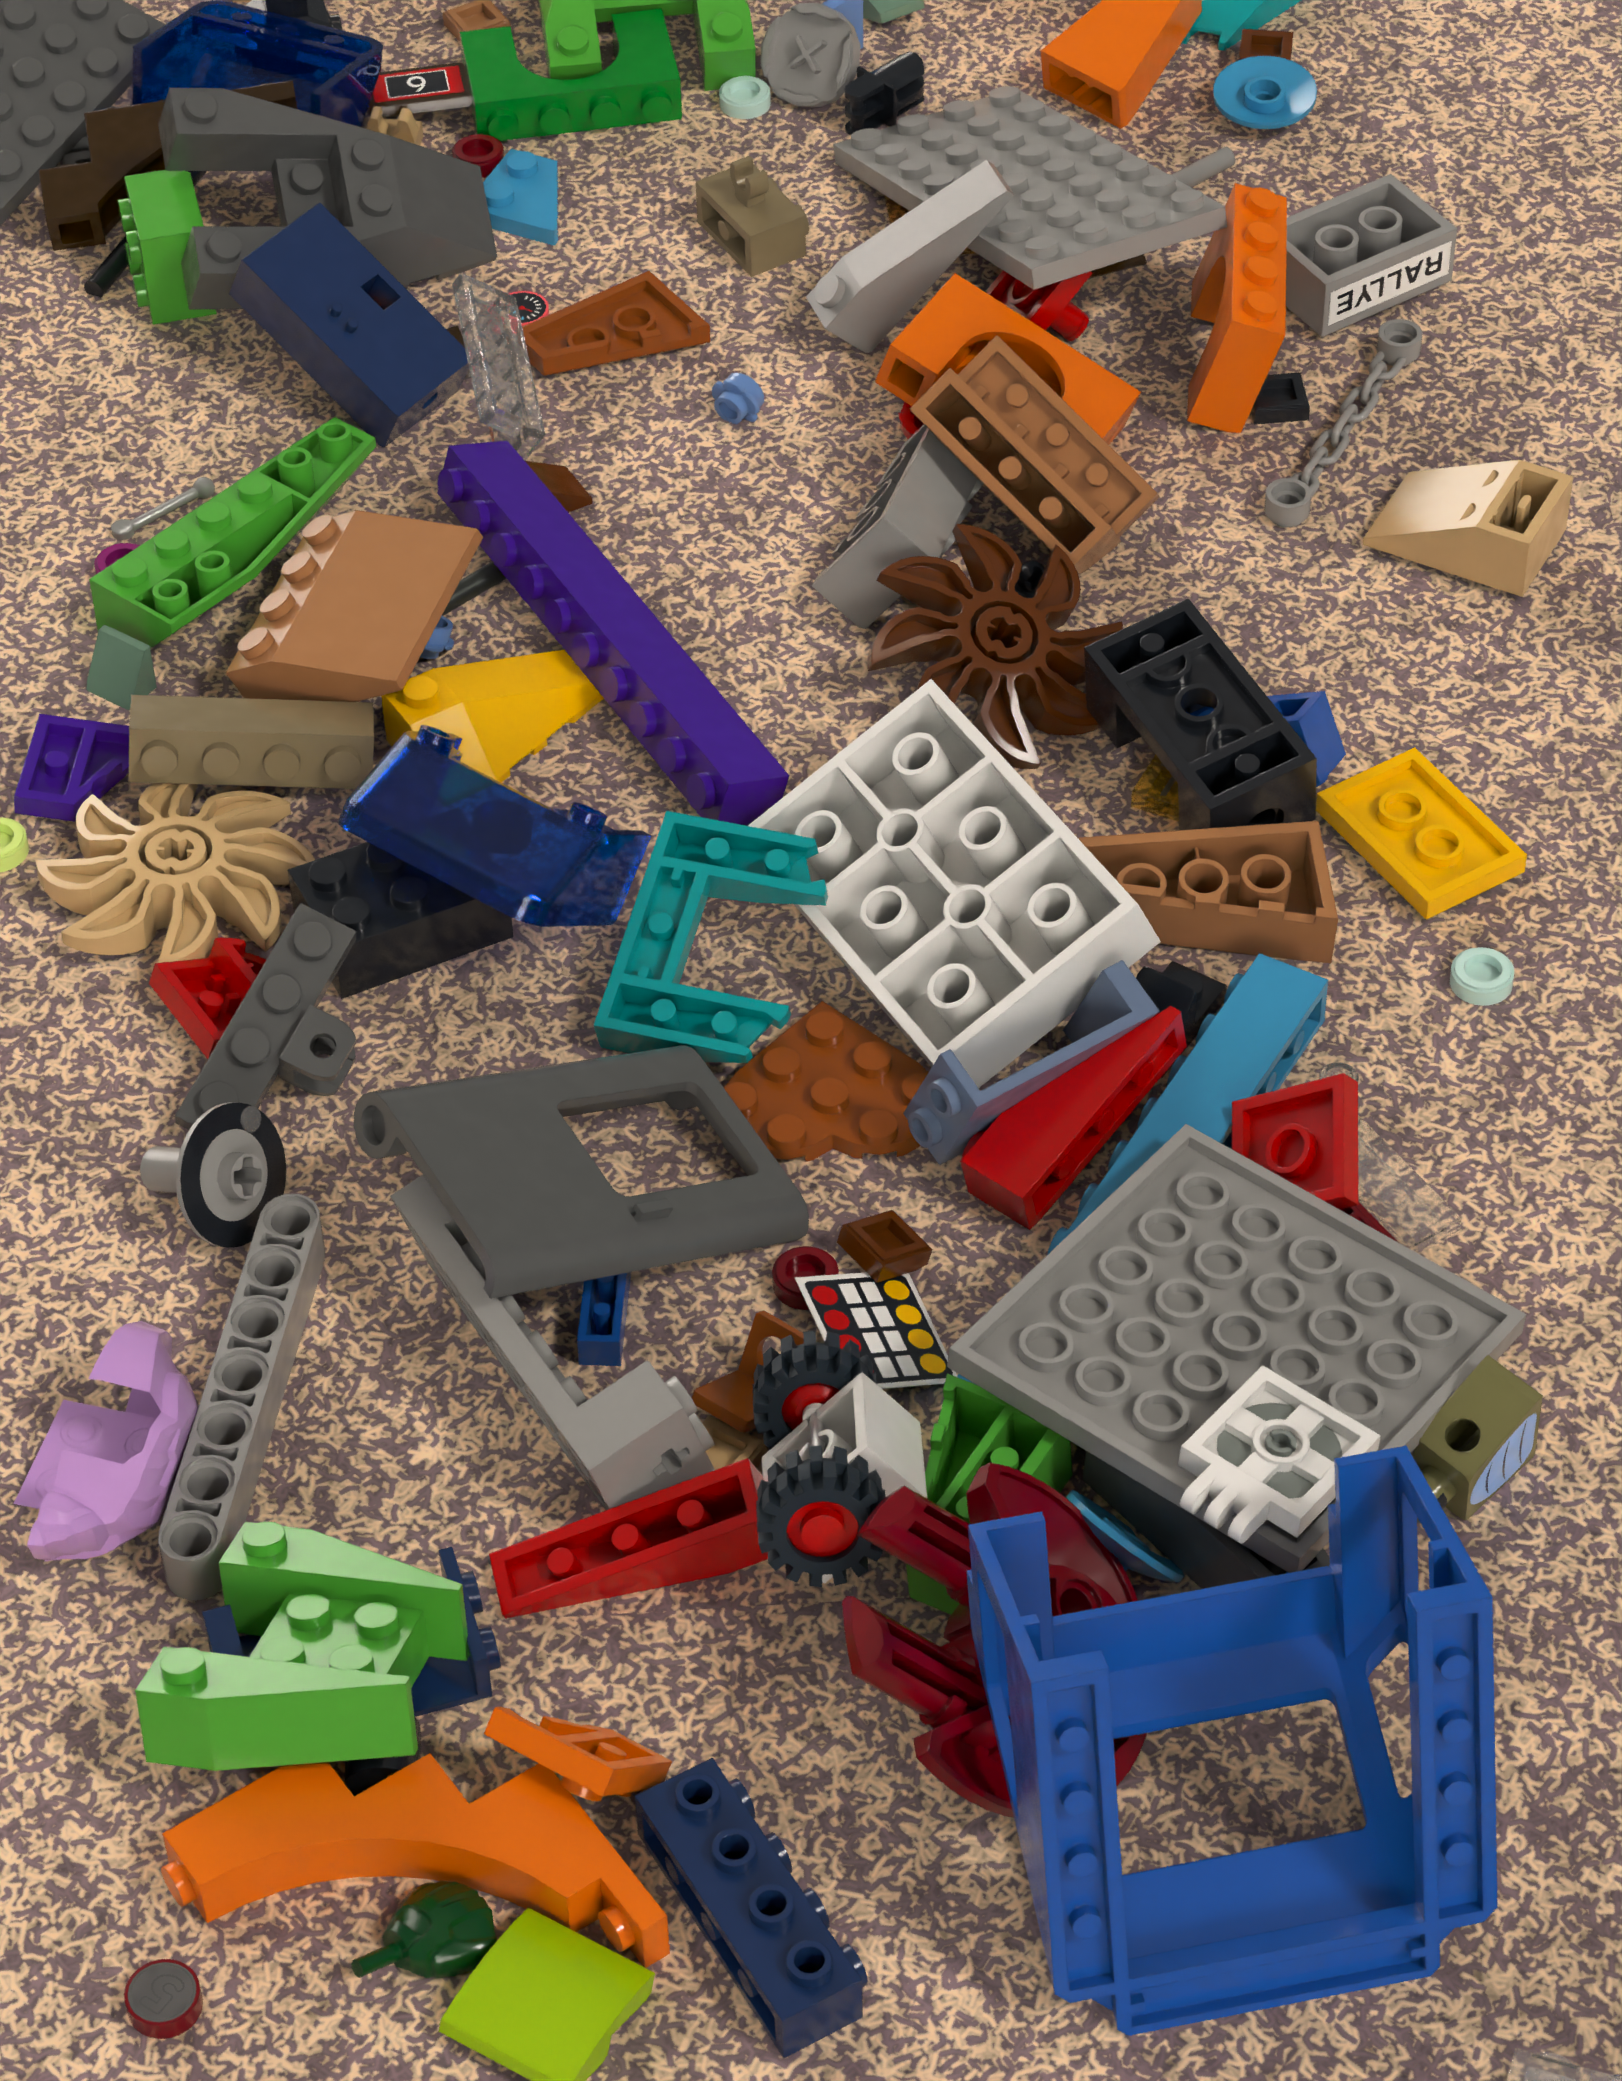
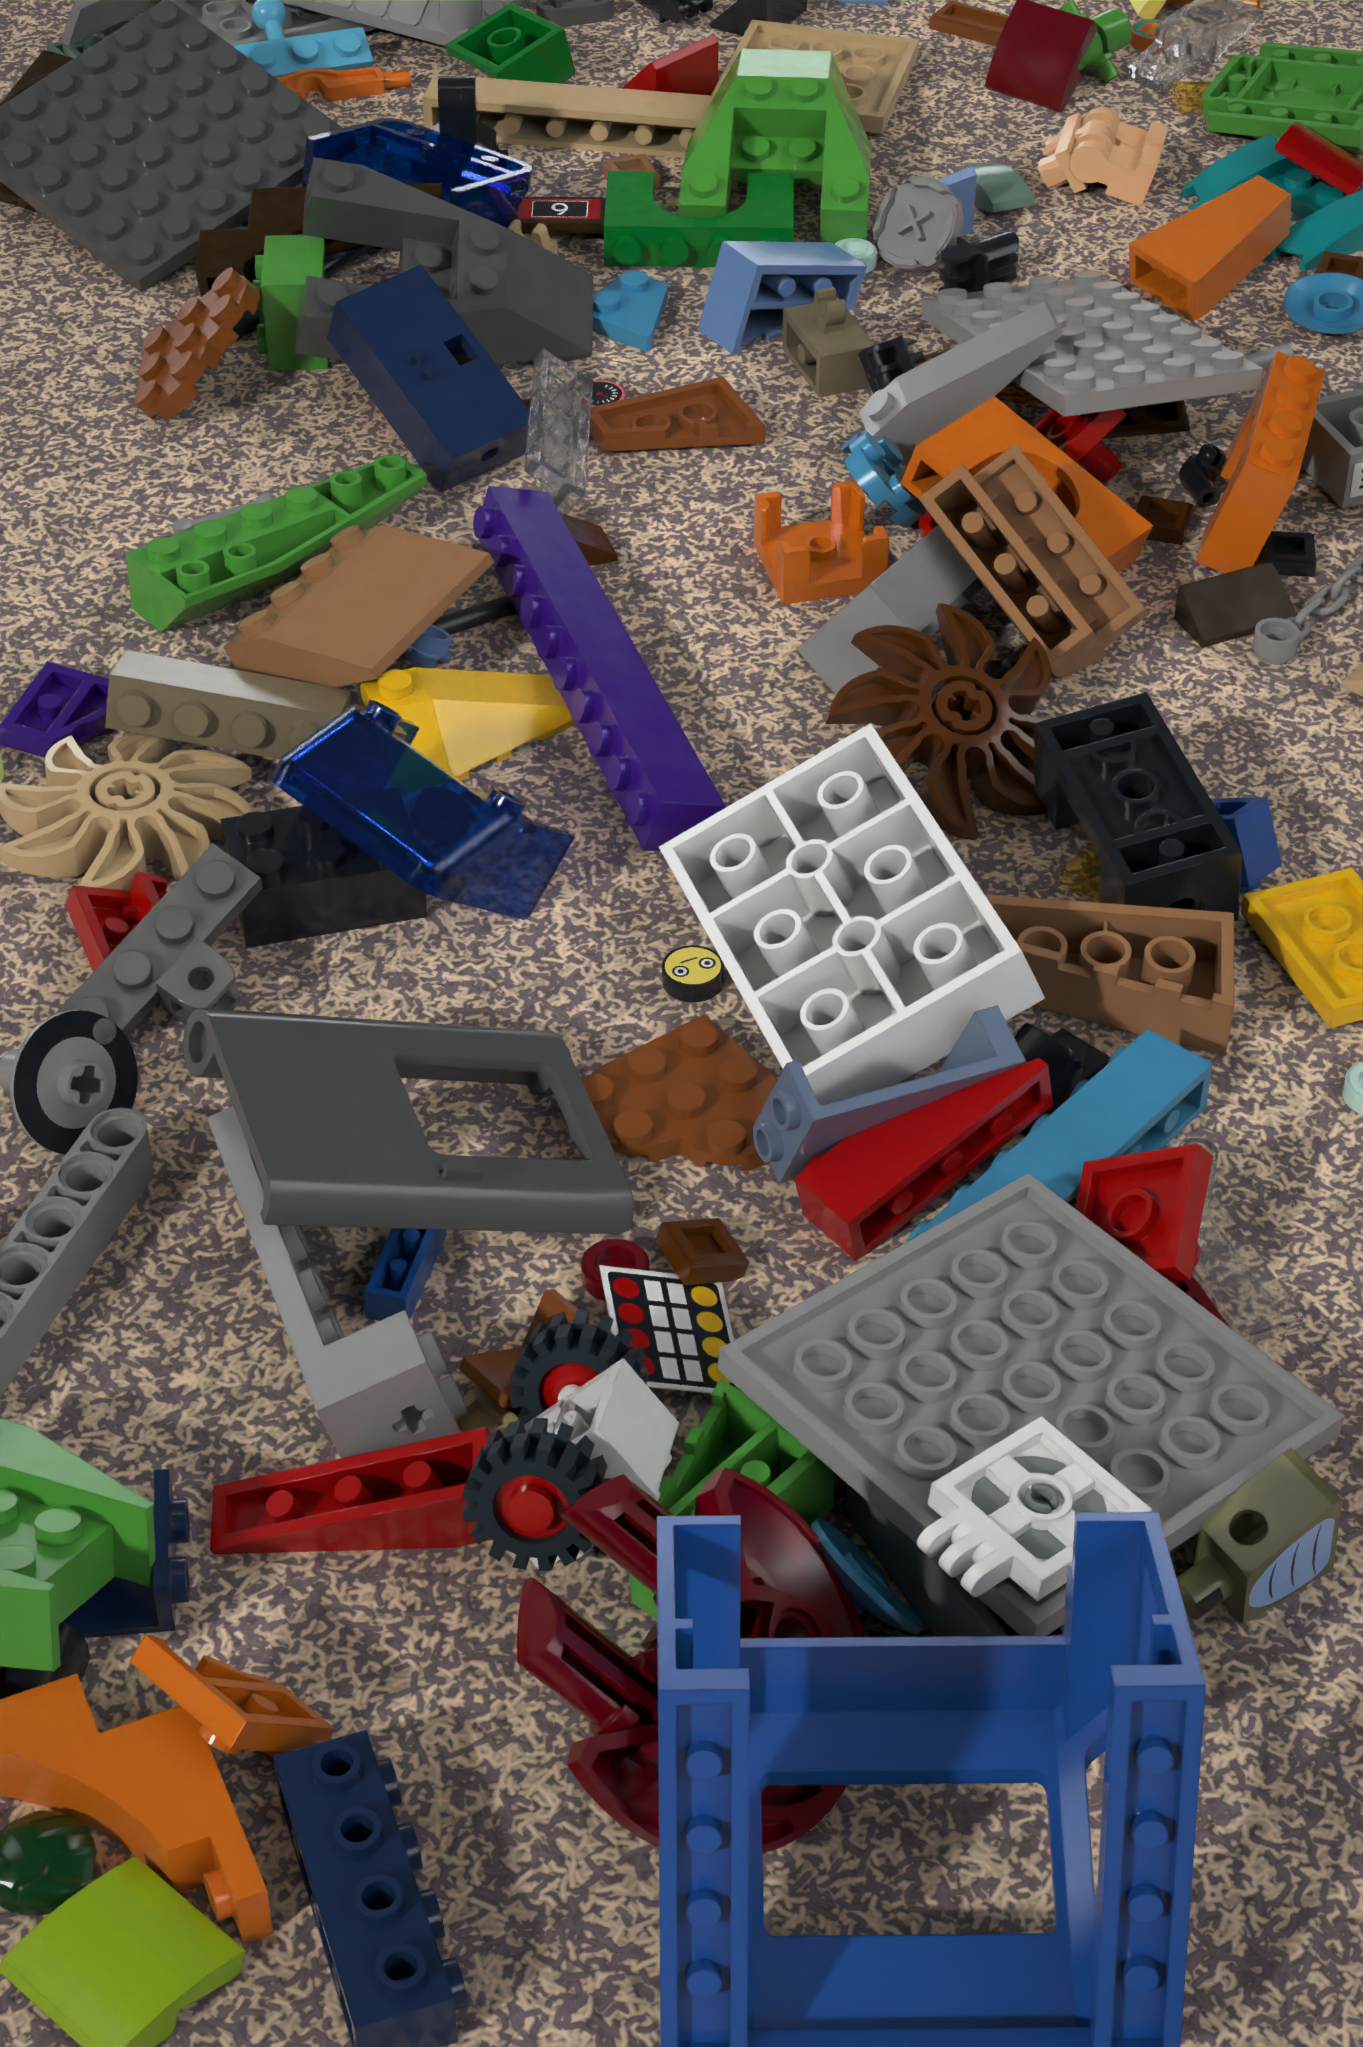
camera: 10 degrees right, 5 degrees down
sand green slope [86,625,157,710] -> none
dark red tile [452,134,504,178] -> none
teal wedge [593,811,828,1063] -> none
medium blue plate [712,373,764,424] -> none
none -> dark orange plate [134,267,260,420]
none -> tile [662,945,724,1002]
none -> medium blue wedge [698,241,867,354]
none -> orange panel [754,480,889,605]
none -> dark azure plate [841,431,926,528]
none -> black arm [858,335,926,394]
none -> reddish brown tile [1136,495,1193,545]
none -> dark brown slope [1174,562,1297,648]
none -> black arm [1179,443,1226,508]

